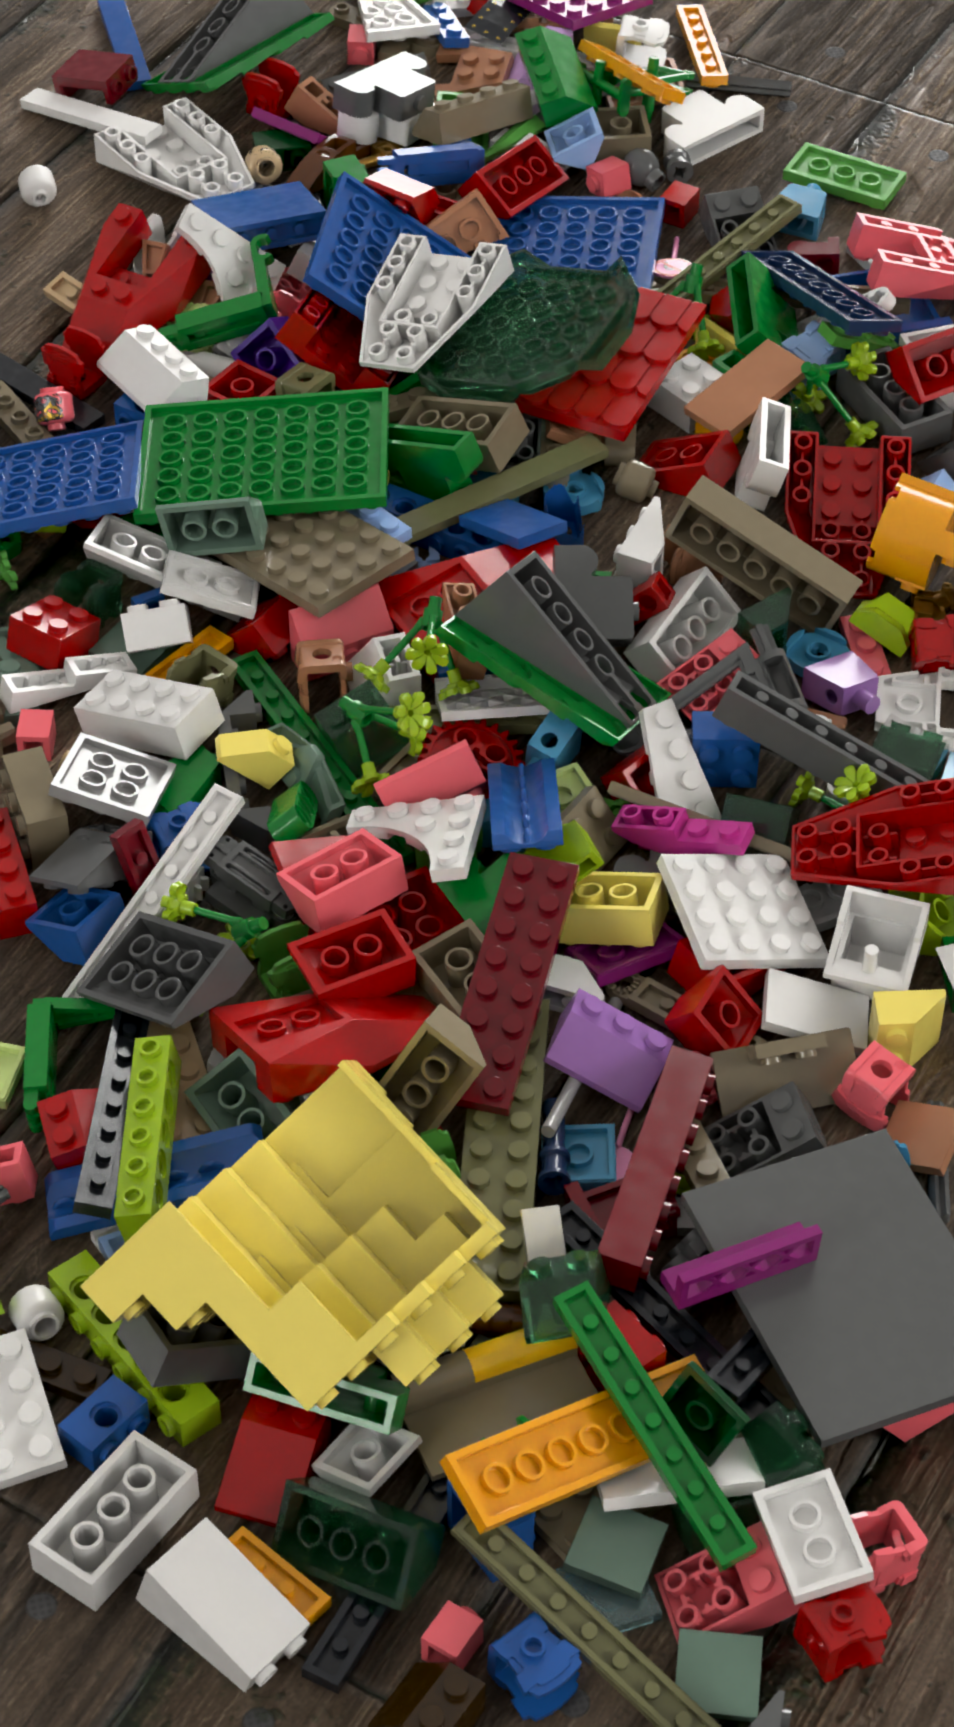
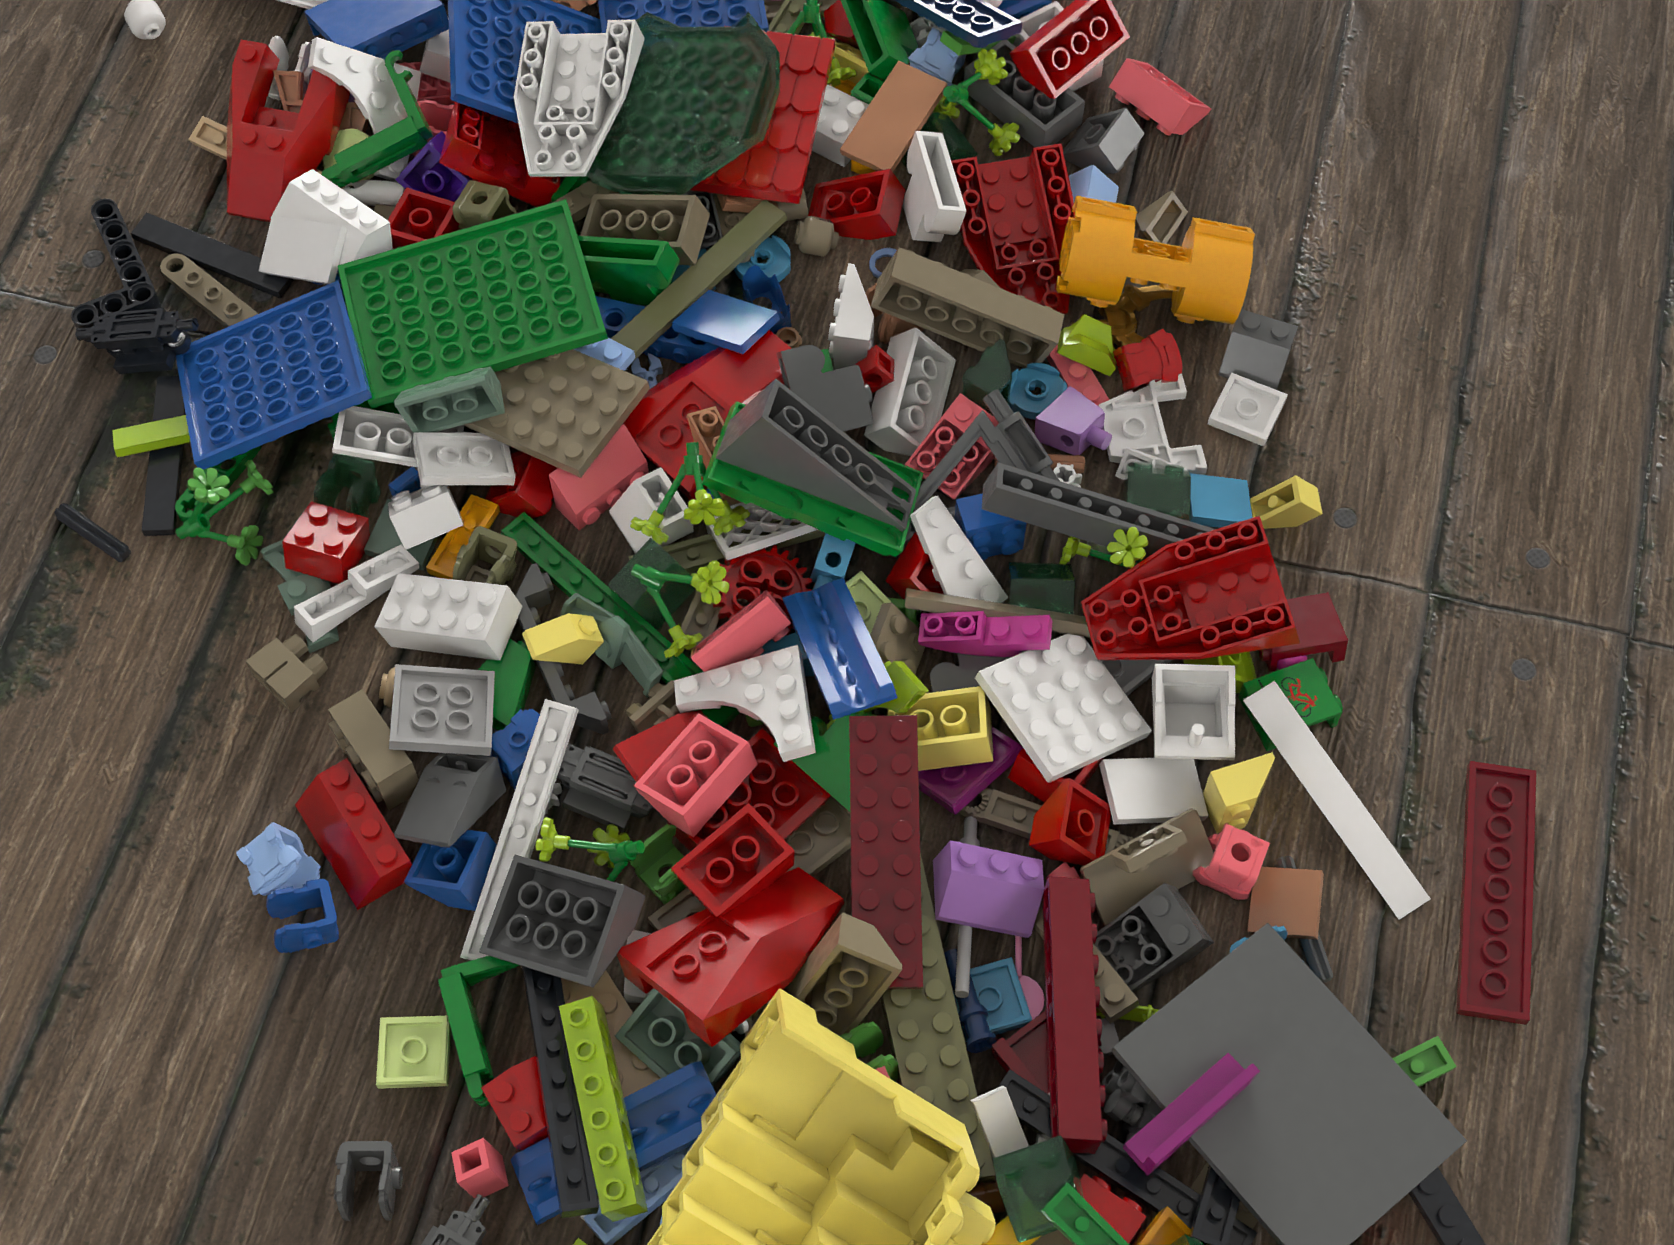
camera: 15 degrees left, 15 degrees up
coral brick [16,709,57,761] -> none
head [34,386,75,431] -> none
red piece [41,326,107,399] -> none
dark red plate [109,818,159,895] -> none
green beam [267,780,319,841] -> none
nougat piece [294,638,353,713] -> none
dark tan slope [412,918,484,1017] -> none
white slope [543,954,605,1013] -> none
none -> white tile [259,215,347,285]

